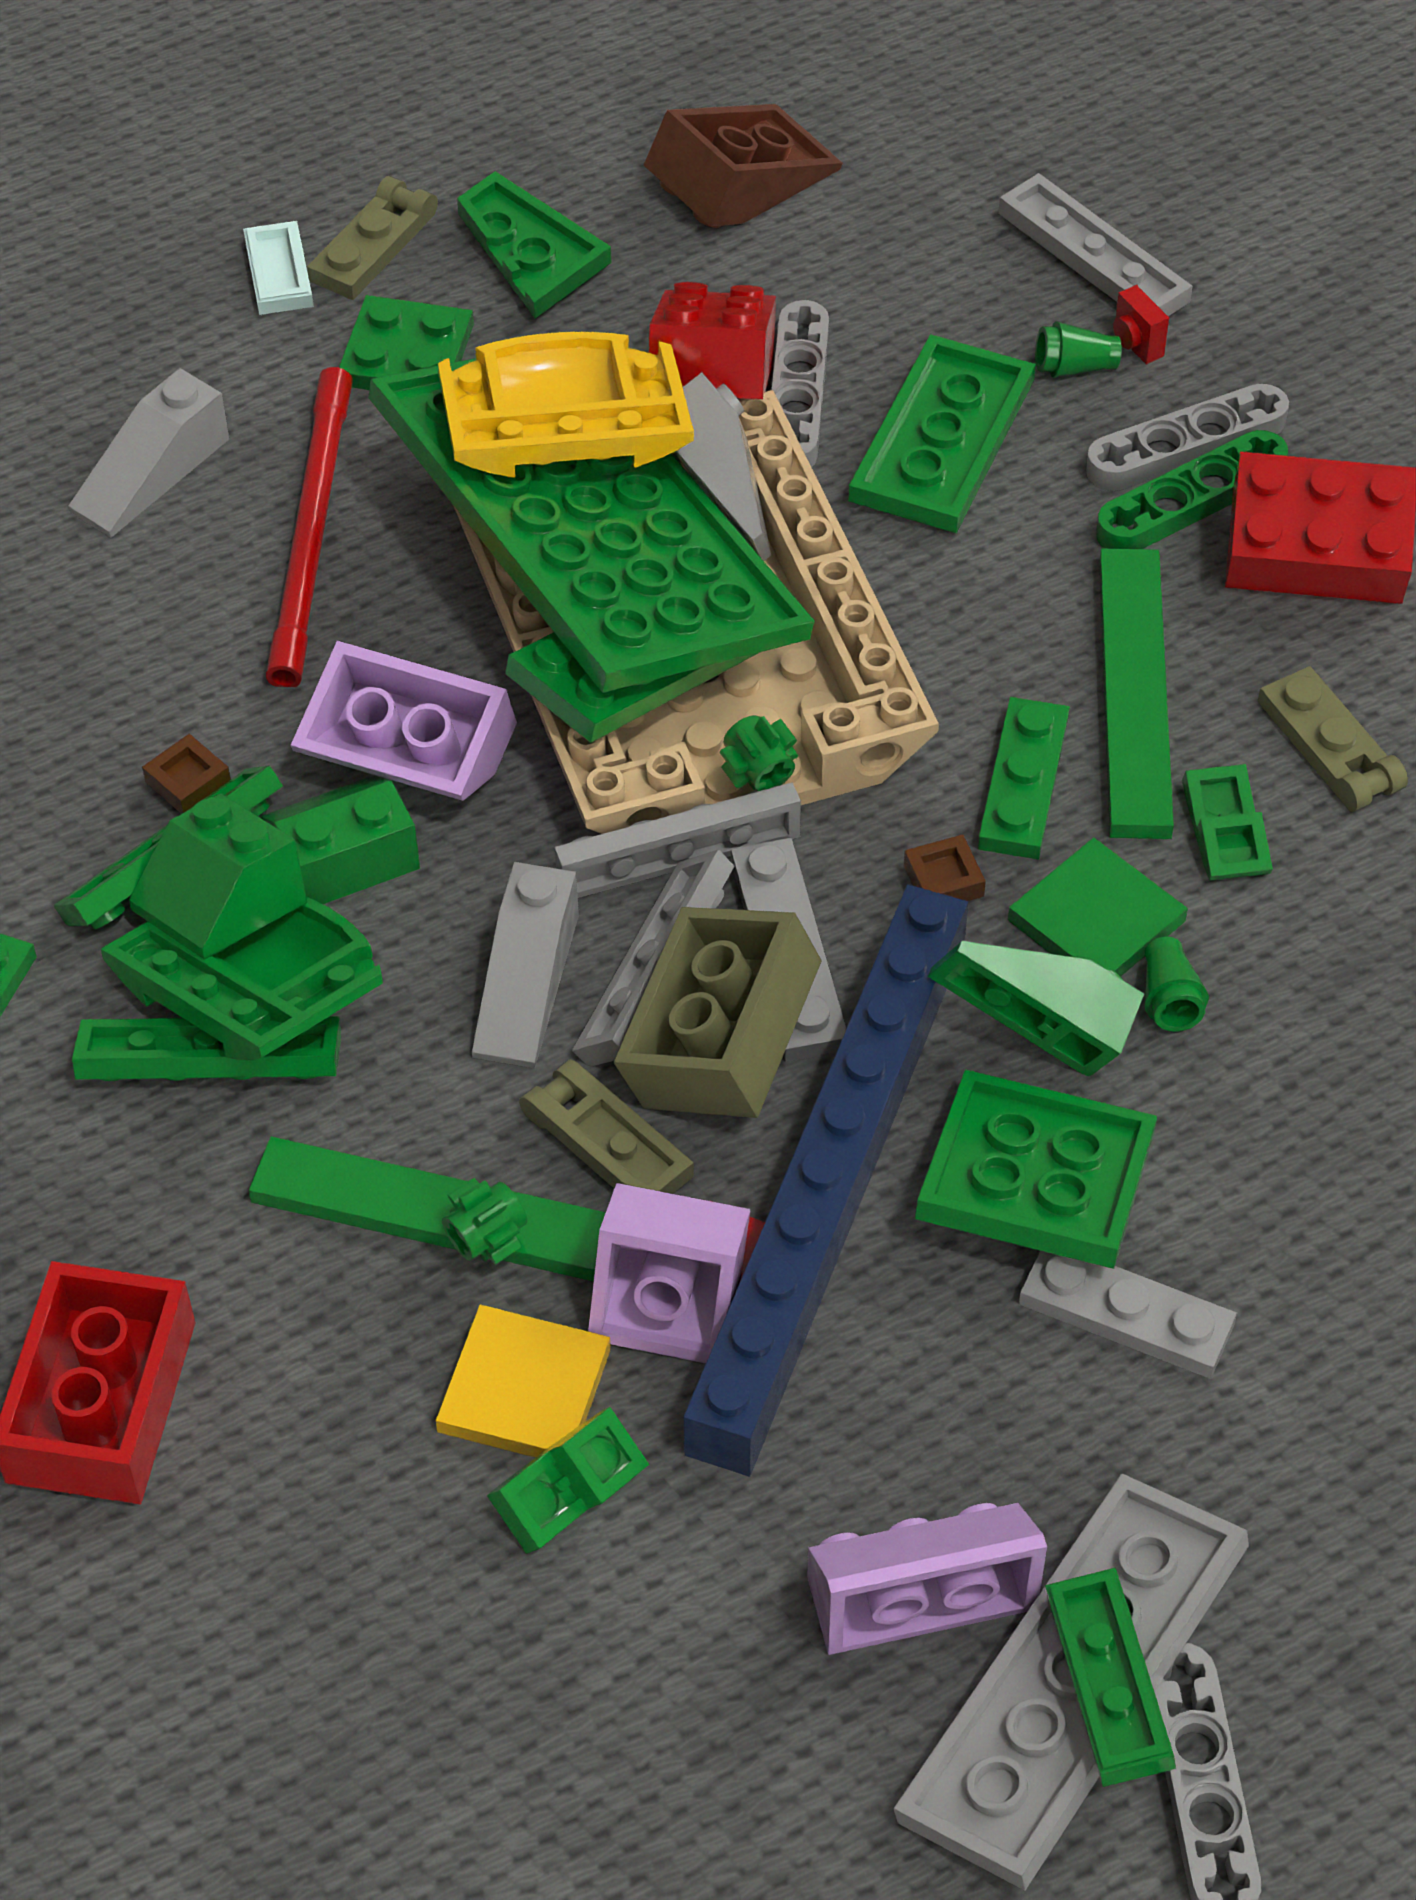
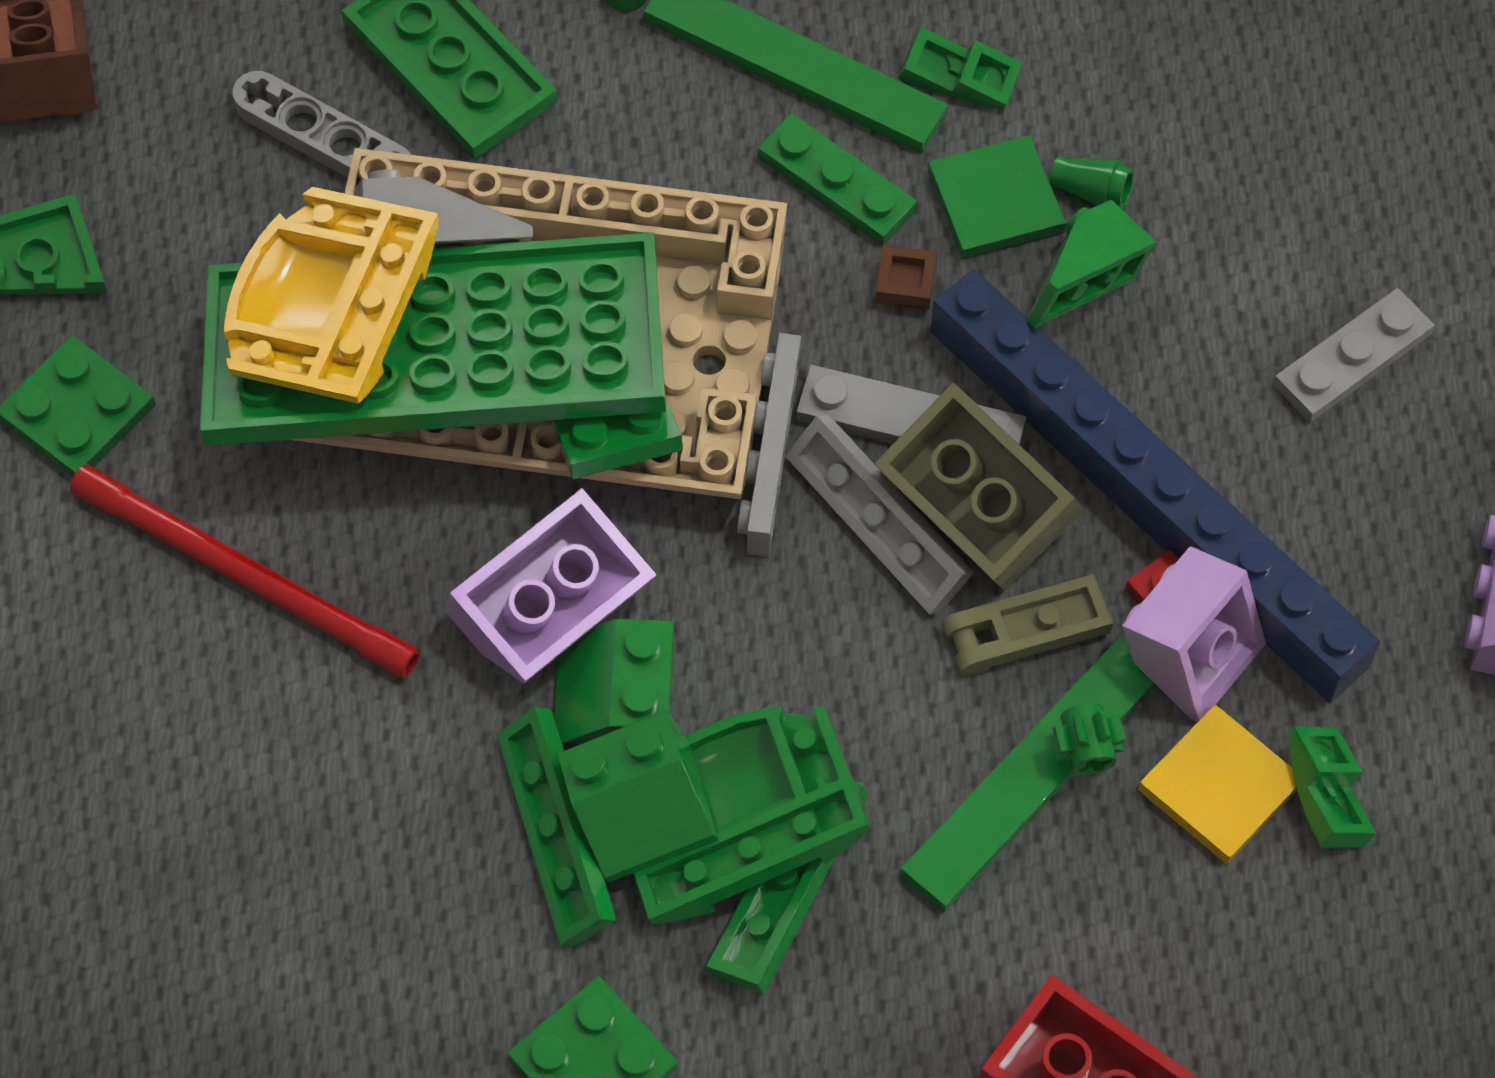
camera: 65 degrees left, 10 degrees up
light grey slope [68,368,229,538] -> none
reddish brown plate [142,733,231,814] -> none
light grey slope [472,862,579,1068] -> none
red brick [649,282,776,400] -> none
green gear [720,715,798,791] -> none
green plate [915,1069,1157,1269] -> none

